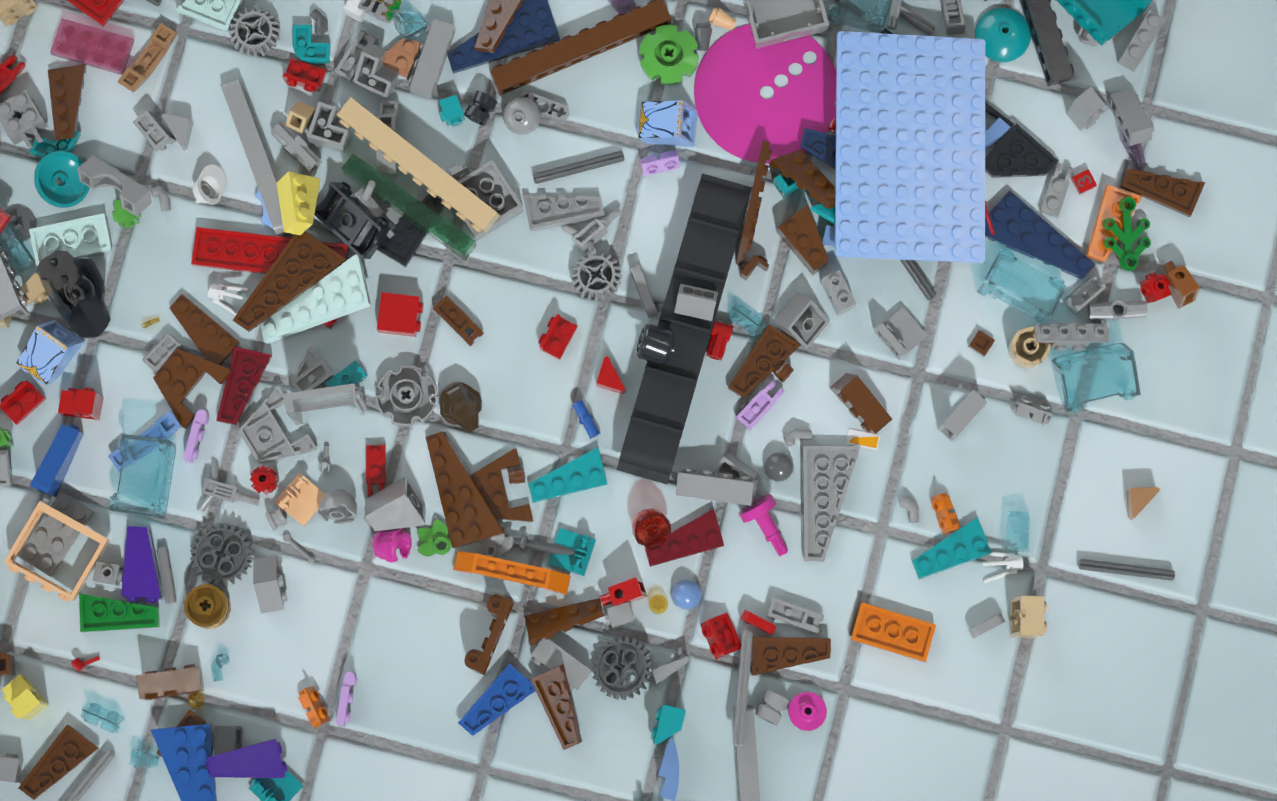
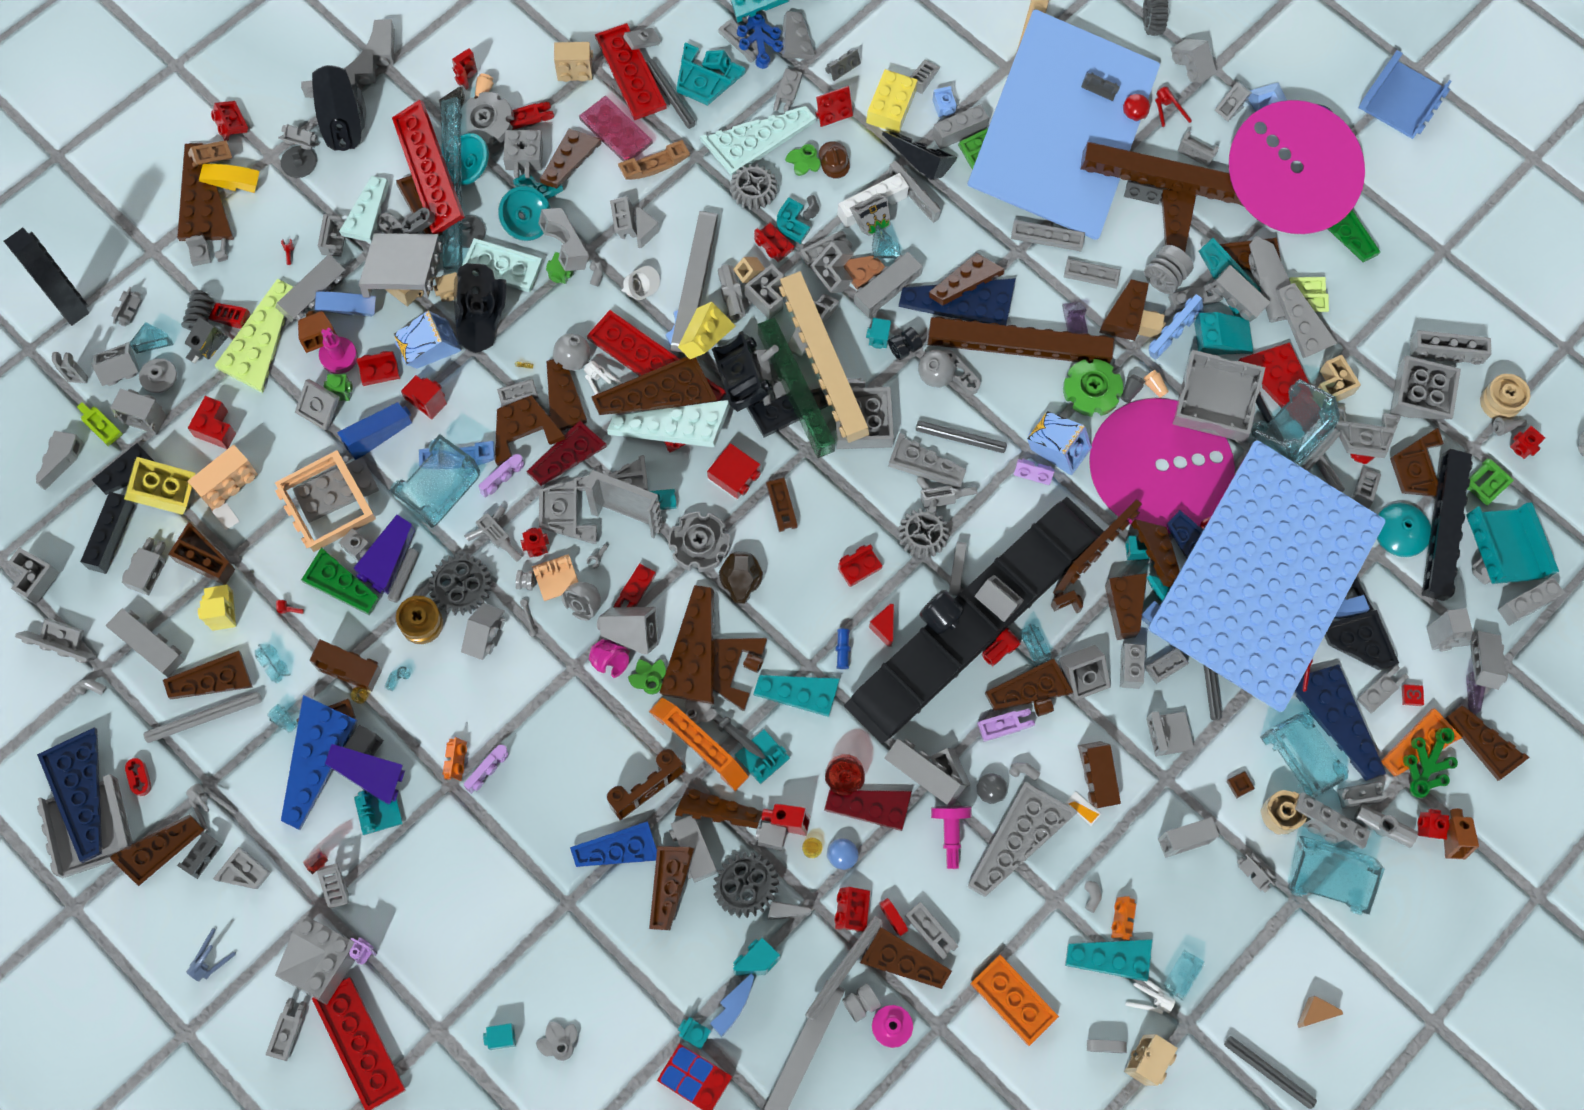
camera: 30 degrees right, 10 degrees down
none -> light grey cylinder [553,333,590,371]
none -> light grey plate [1145,648,1189,684]

